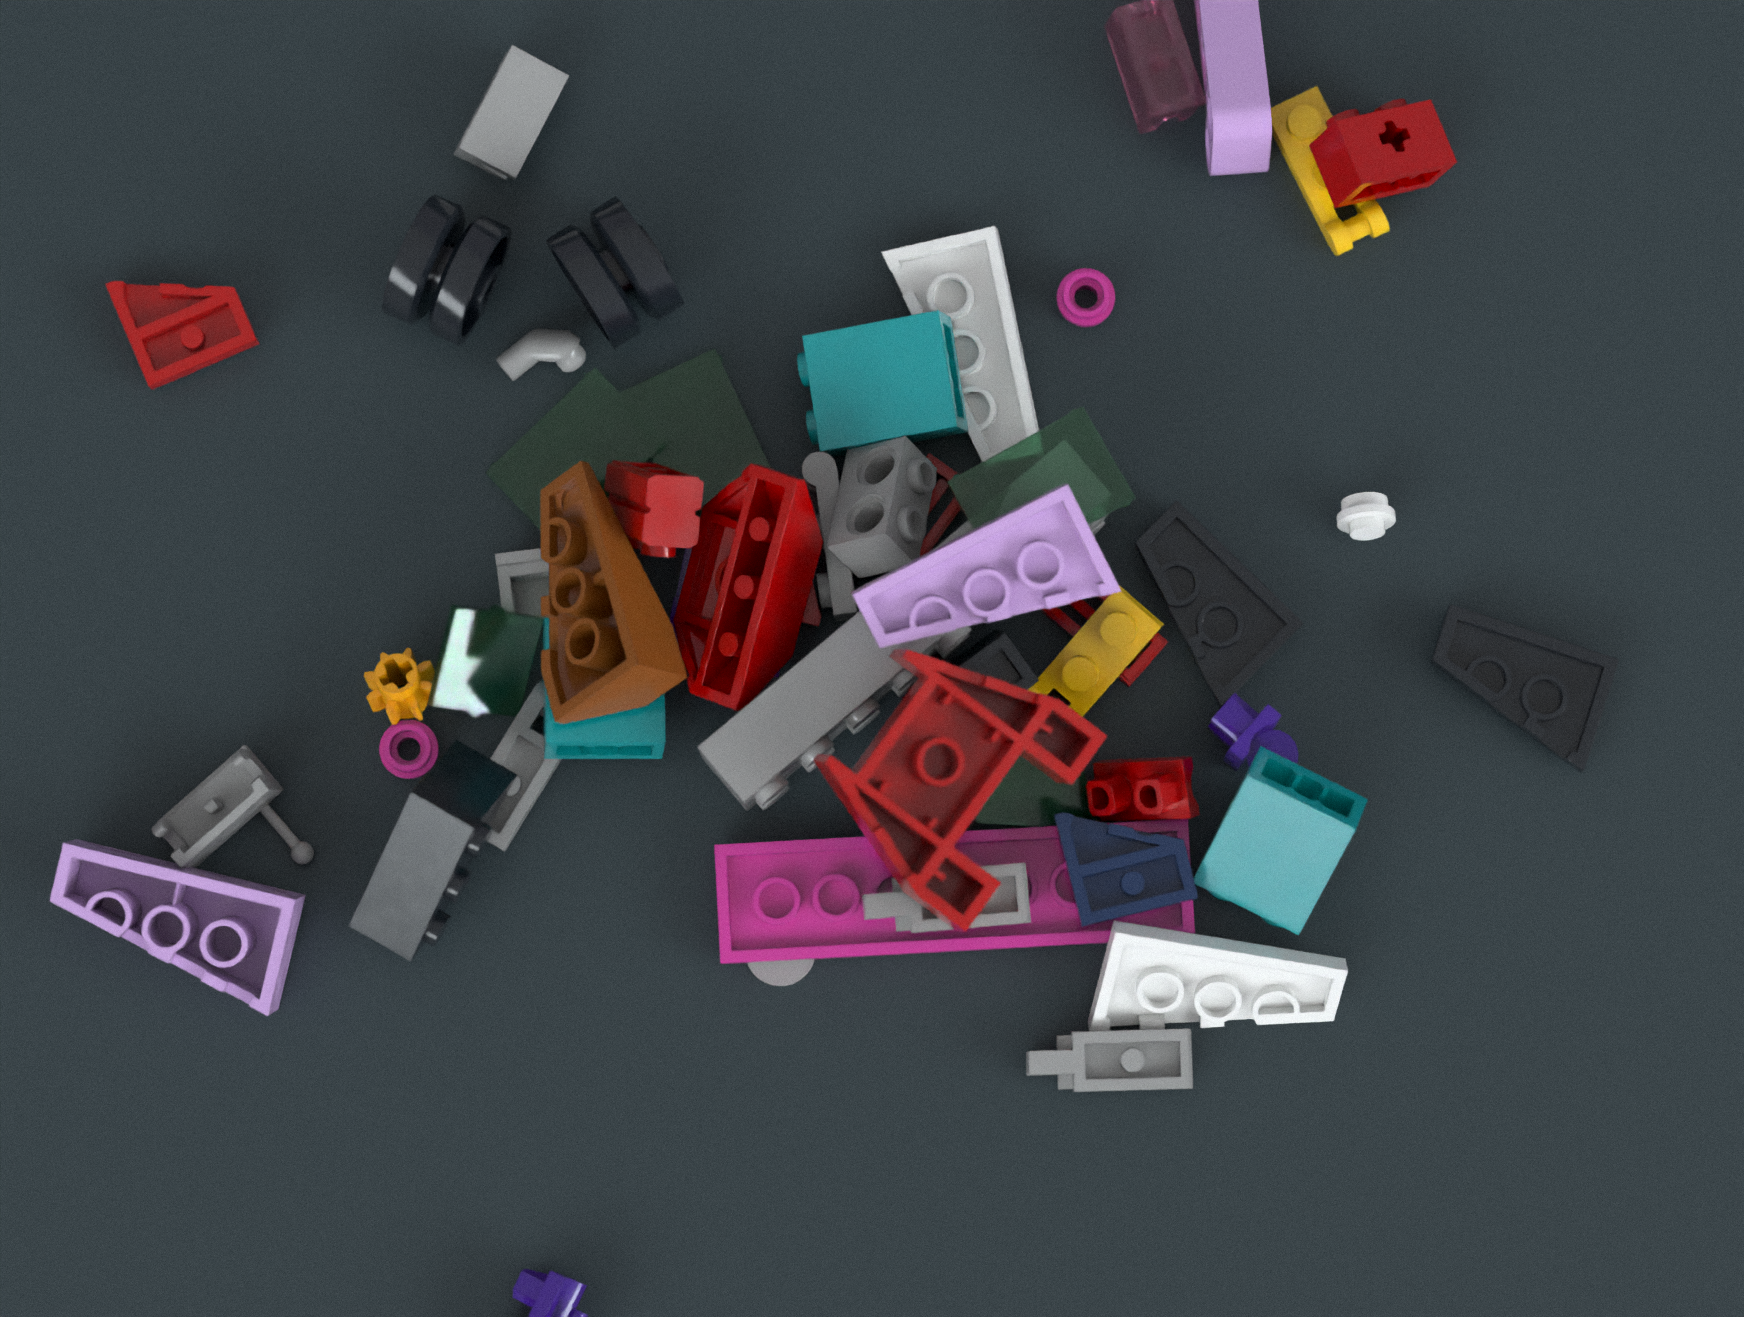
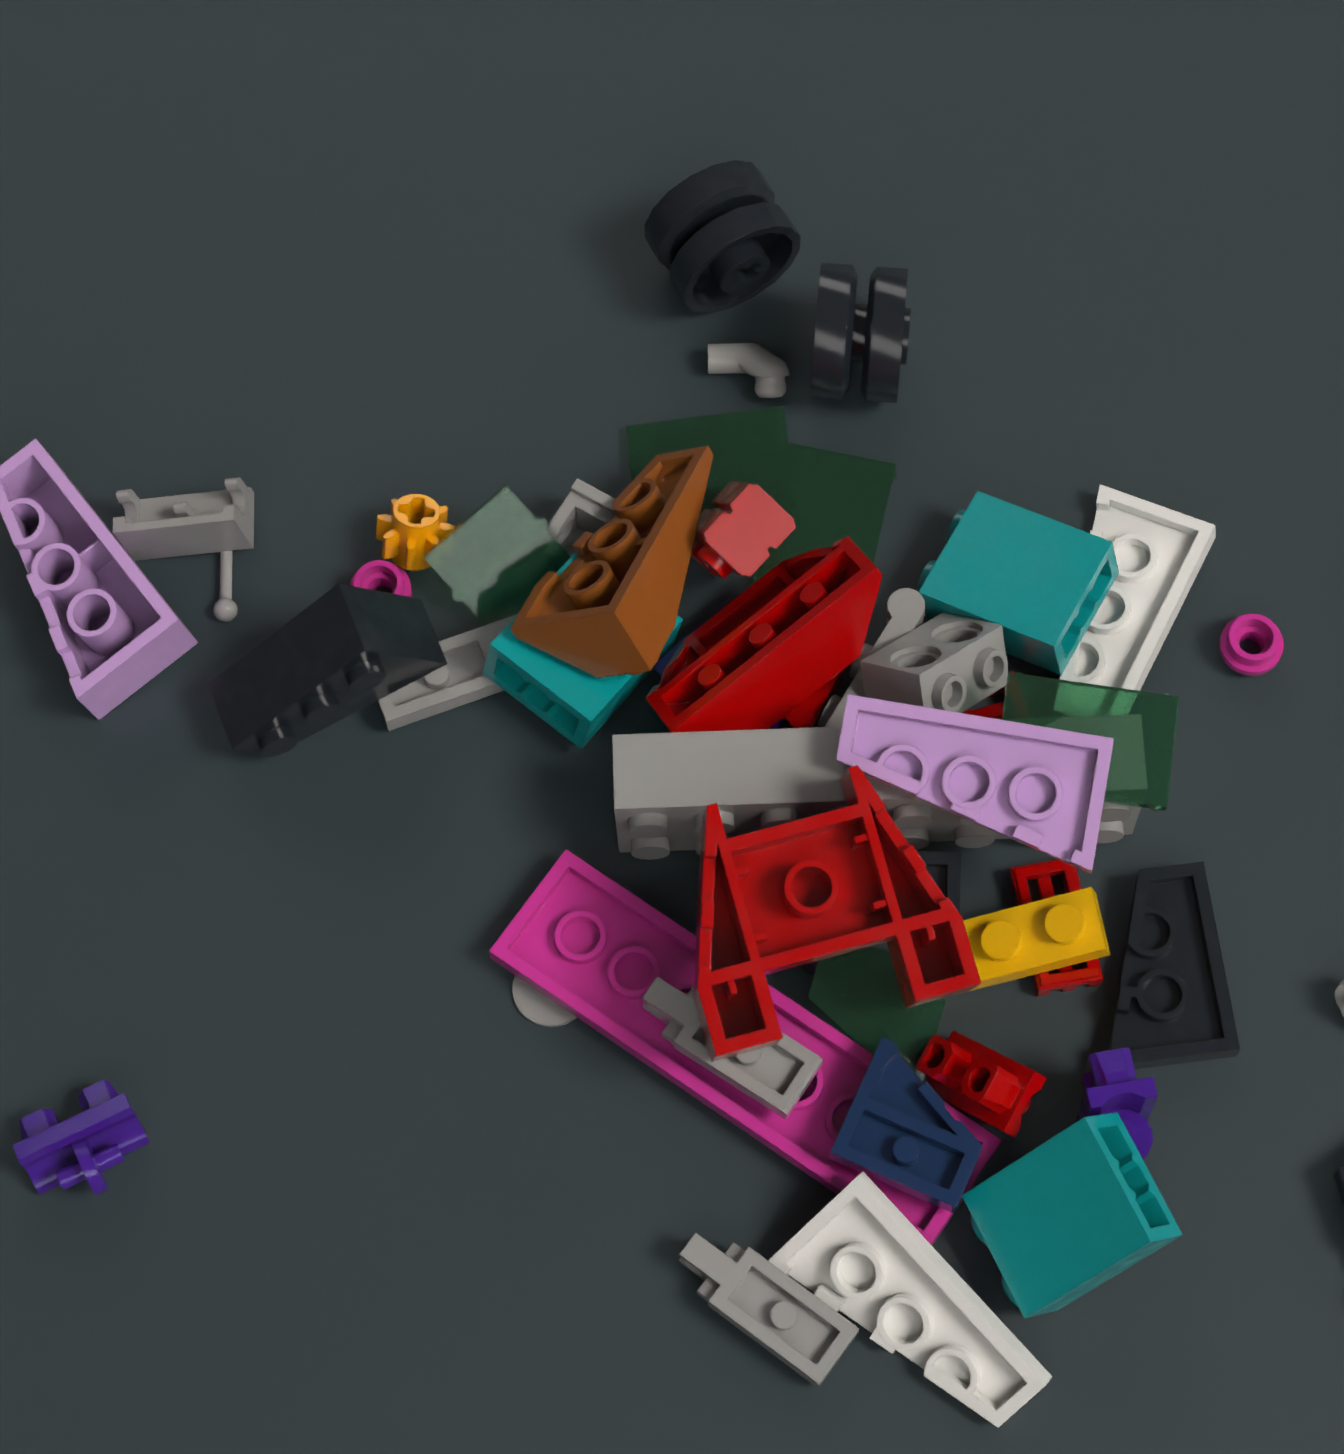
camera: 40 degrees right, 15 degrees down
red wing [105,281,259,390] -> none
light grey hinge [453,45,569,180] -> none

